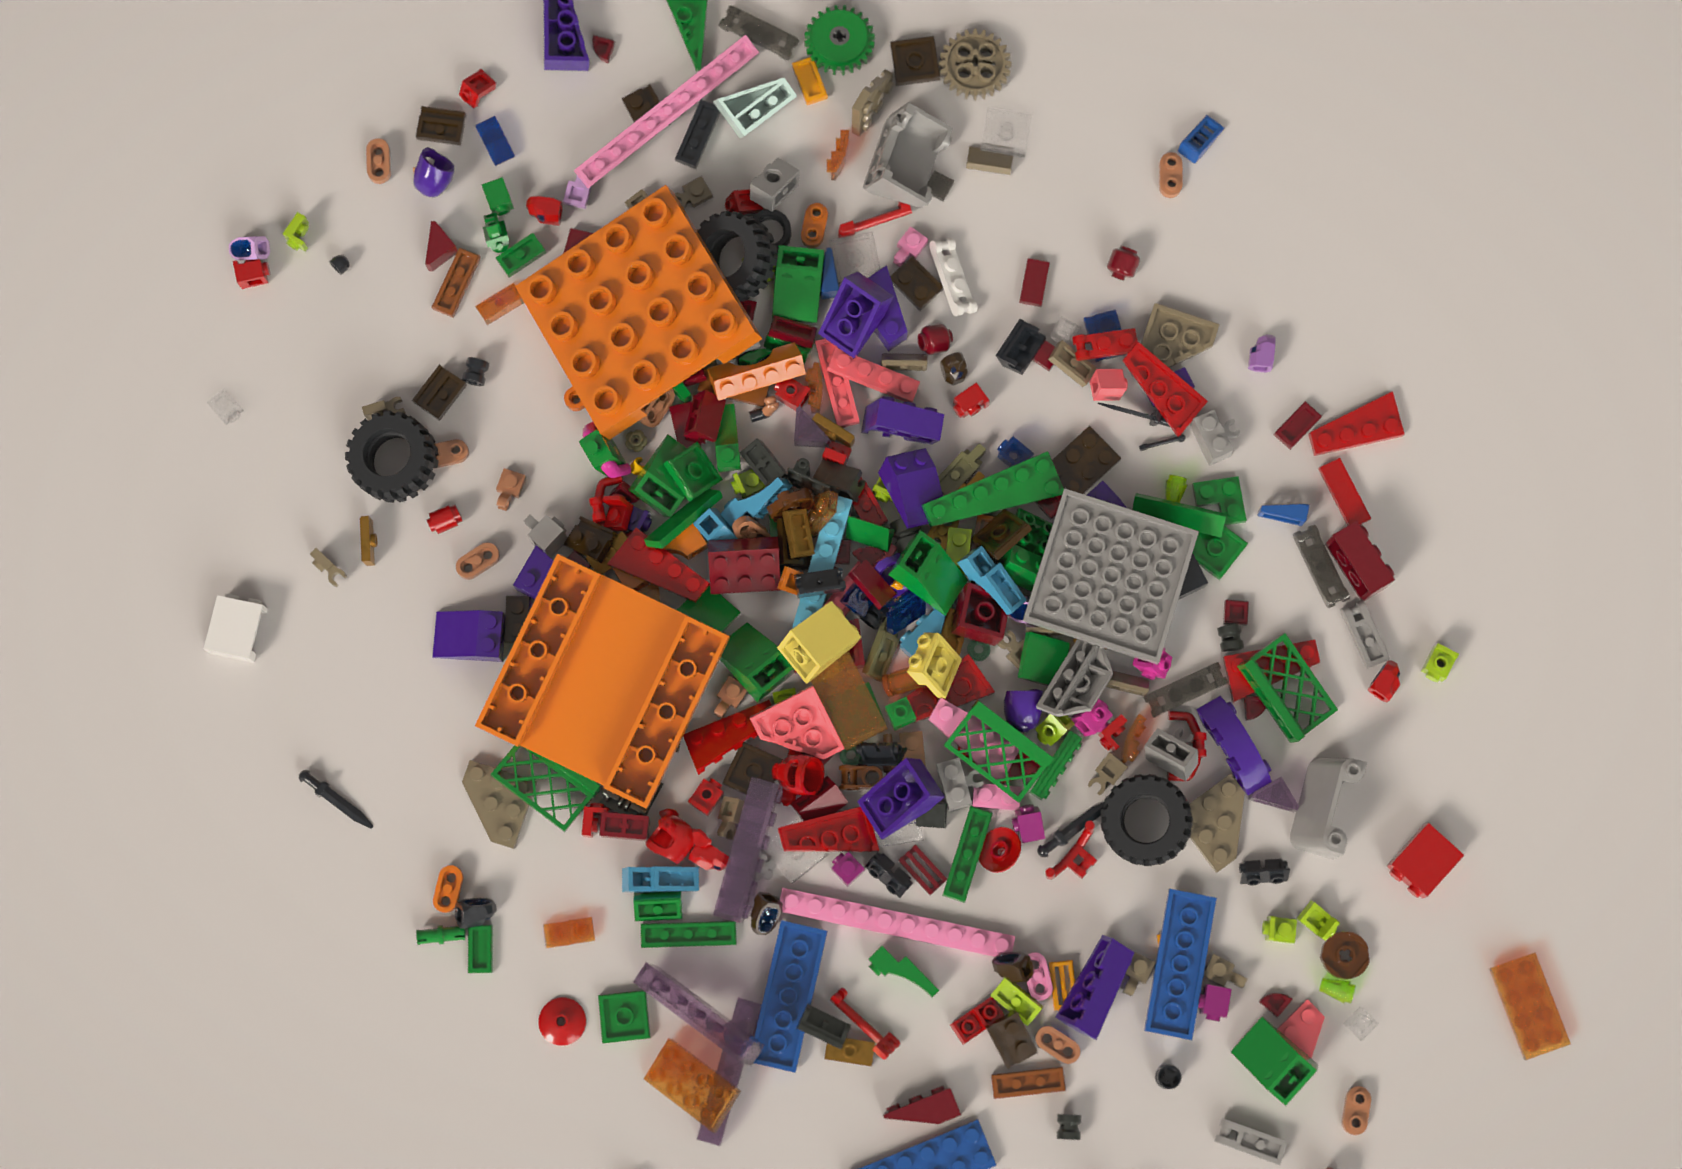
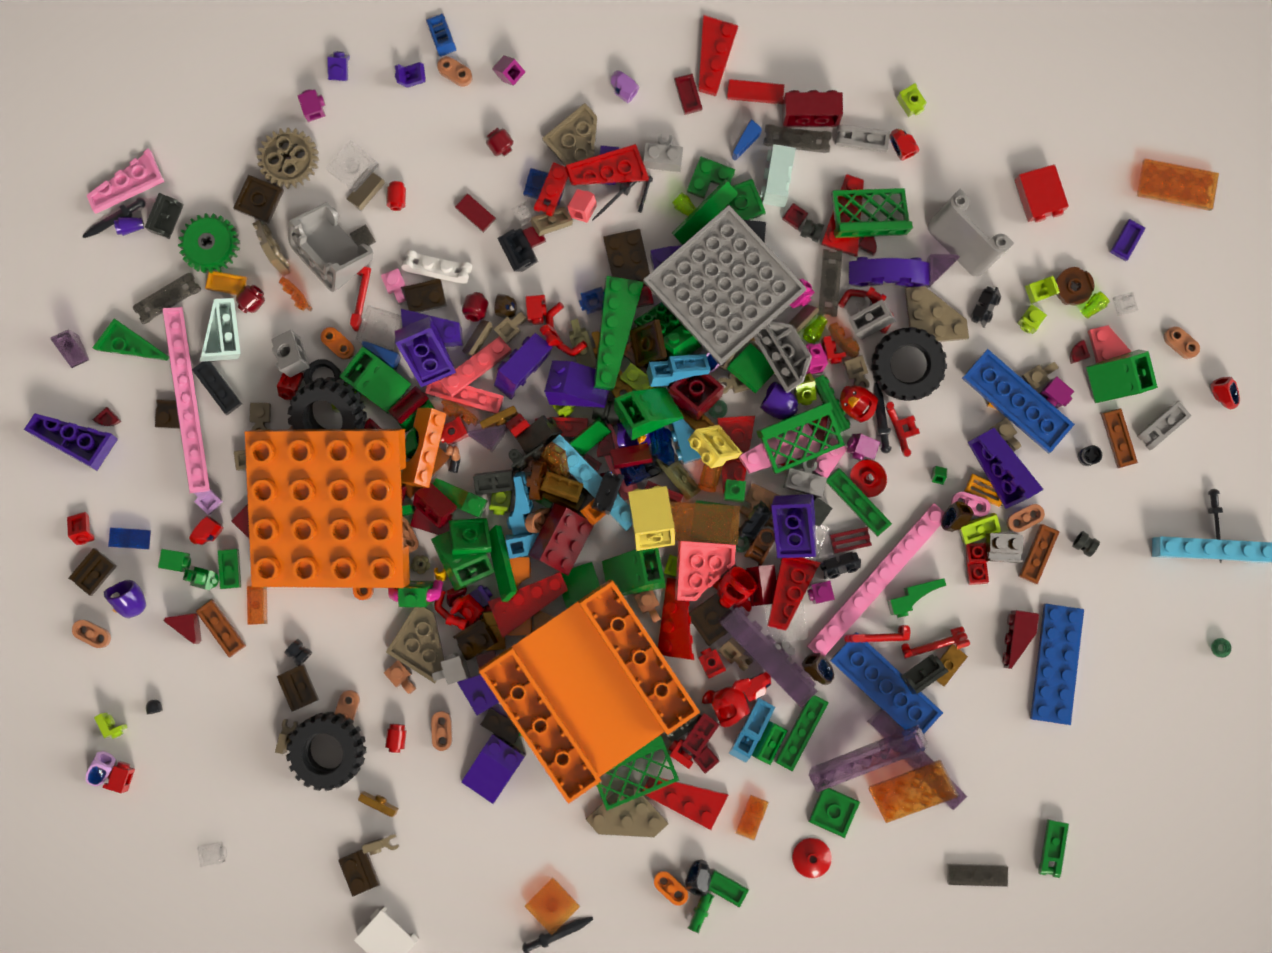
camera: 60 degrees left, 5 degrees up
none -> dark red head [236,285,265,313]
none -> magenta brick [297,89,326,122]
none -> dark purple bracket [328,51,350,81]
none -> dark brown plate [338,850,380,897]
none -> dark tan plate [386,607,445,683]
none -> red brick [387,181,406,211]
none -> dark purple bracket [395,62,426,88]
none -> magenta brick [492,55,525,86]
none -> dark tan plate [494,312,527,344]
none -> clear orange plate [525,877,580,935]
none -> red piece [540,302,588,356]
none -> red wing [642,776,729,830]
none -> dark red tile [692,746,720,774]
none -> light aqua wedge [760,144,796,207]
none -> clear neon green cone [802,315,828,344]
none -> red piece [840,385,878,423]
none -> red hinge [844,625,911,642]
none -> green piece [931,466,947,485]
none -> dark orange tile [1101,408,1138,468]
none -> dark purple tile [1110,219,1146,261]

